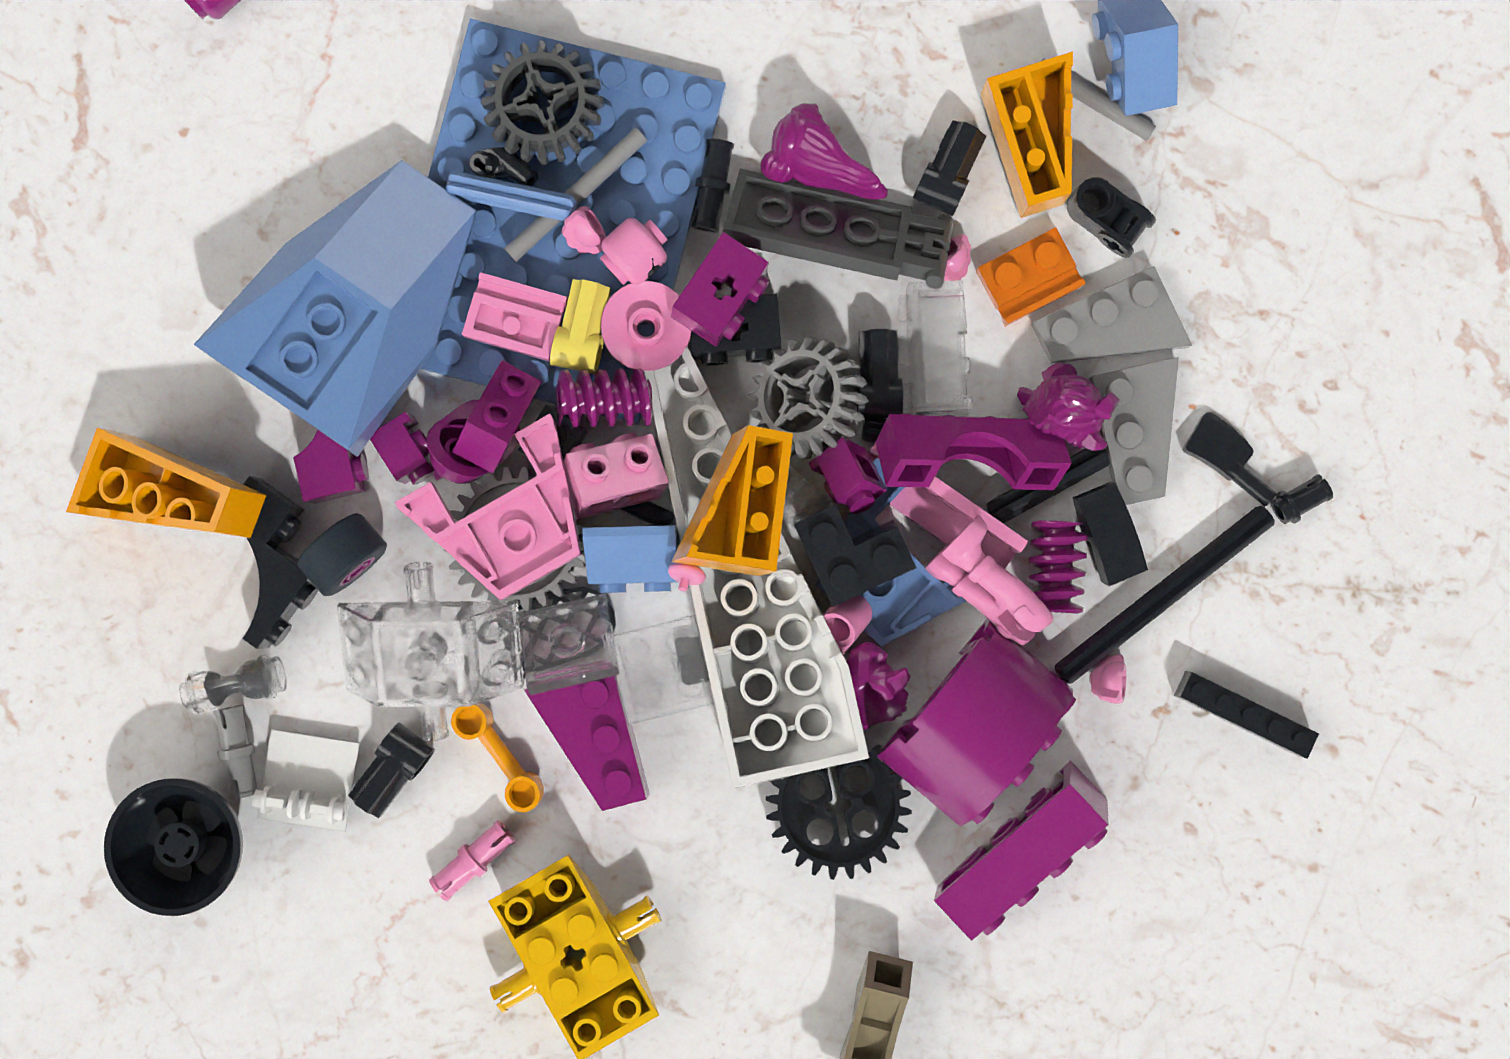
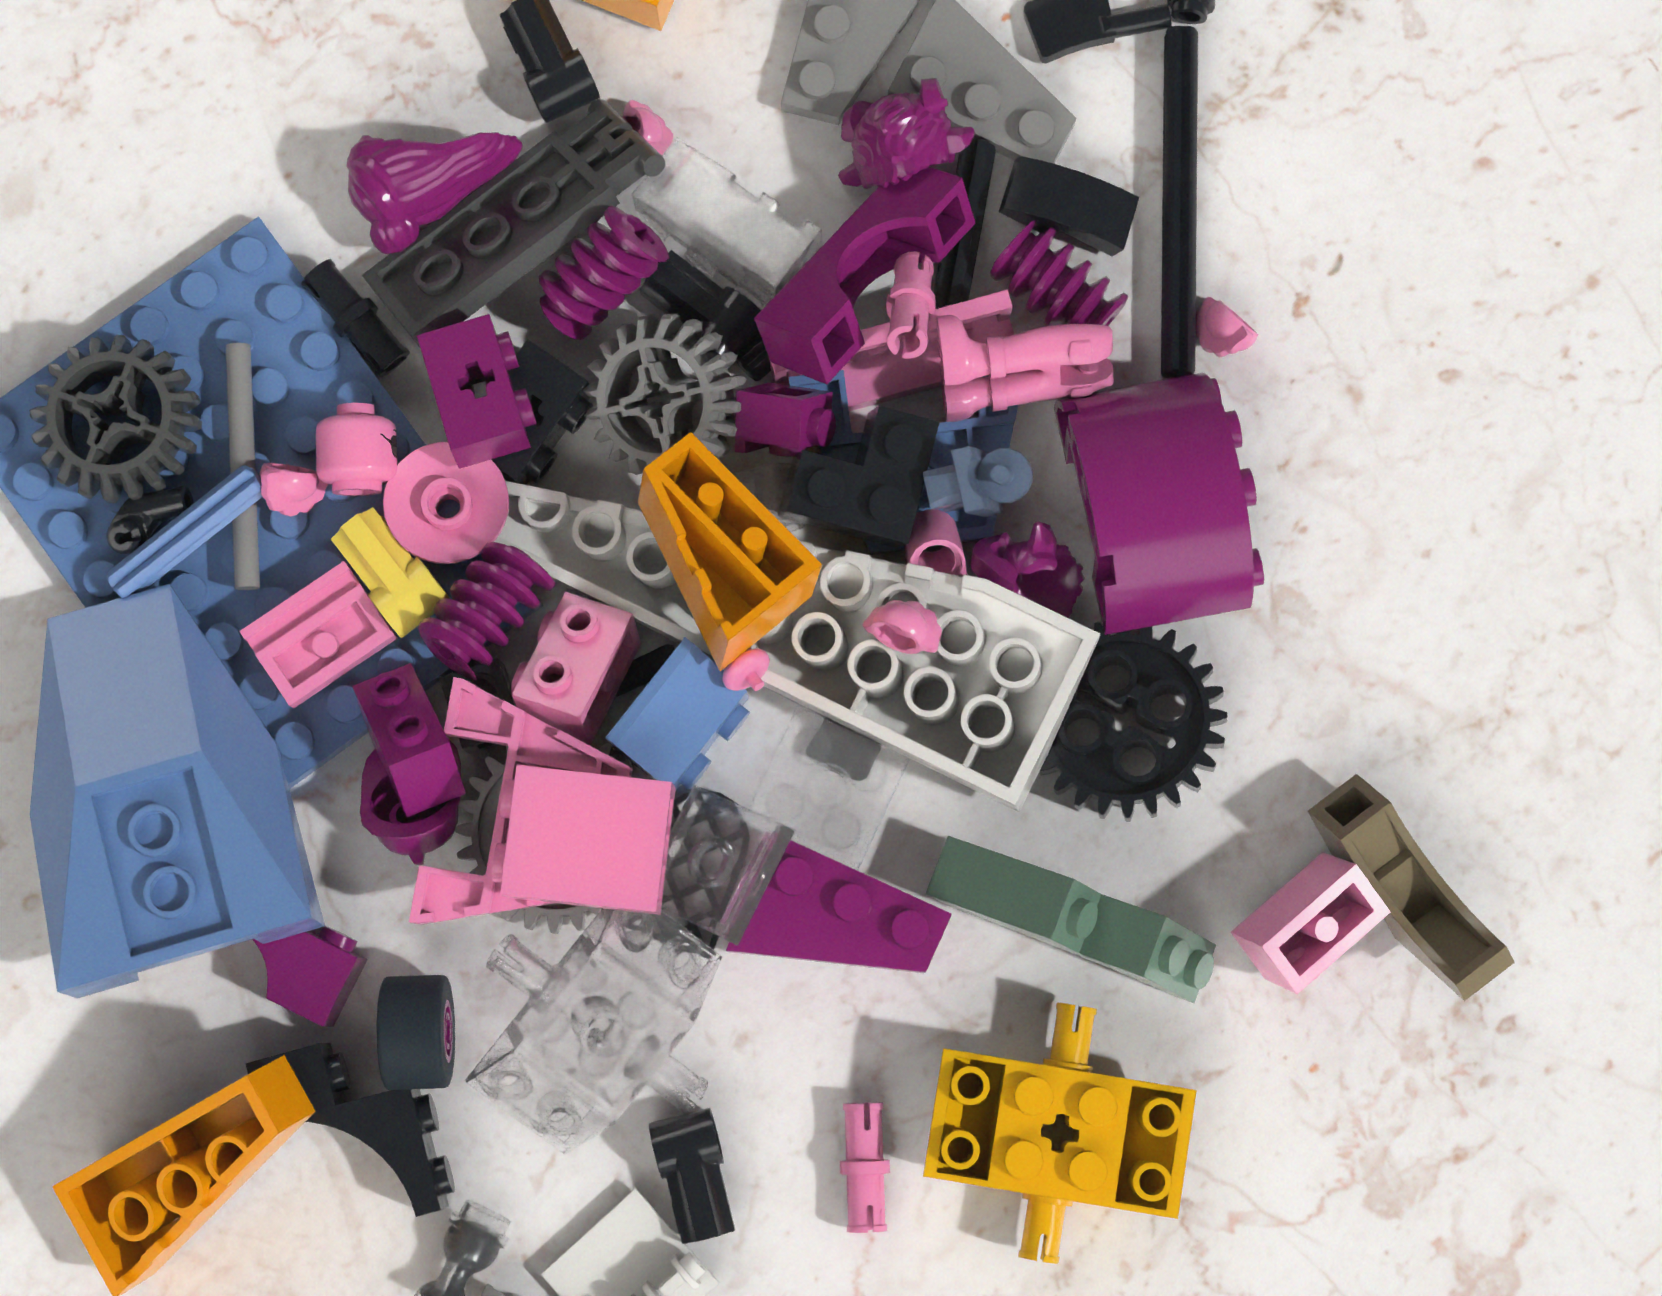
camera: 55 degrees left, 5 degrees down
magenta brick [370,411,435,485] -> none
light orange bar [451,702,544,812] -> none
magenta wedge [934,760,1109,941] -> none
orange plate [976,227,1086,327] -> none
black piece [1174,671,1319,759] -> none
none -> bright pink brick [492,765,676,915]
none -> magenta piece [538,205,670,340]
none -> bright pink piece [863,600,942,654]
none -> bright pink pin [886,251,936,359]
none -> sand blue hips [923,446,1033,517]
none -> sand green arch [926,836,1216,1003]
none -> bright pink brick [1231,852,1390,994]

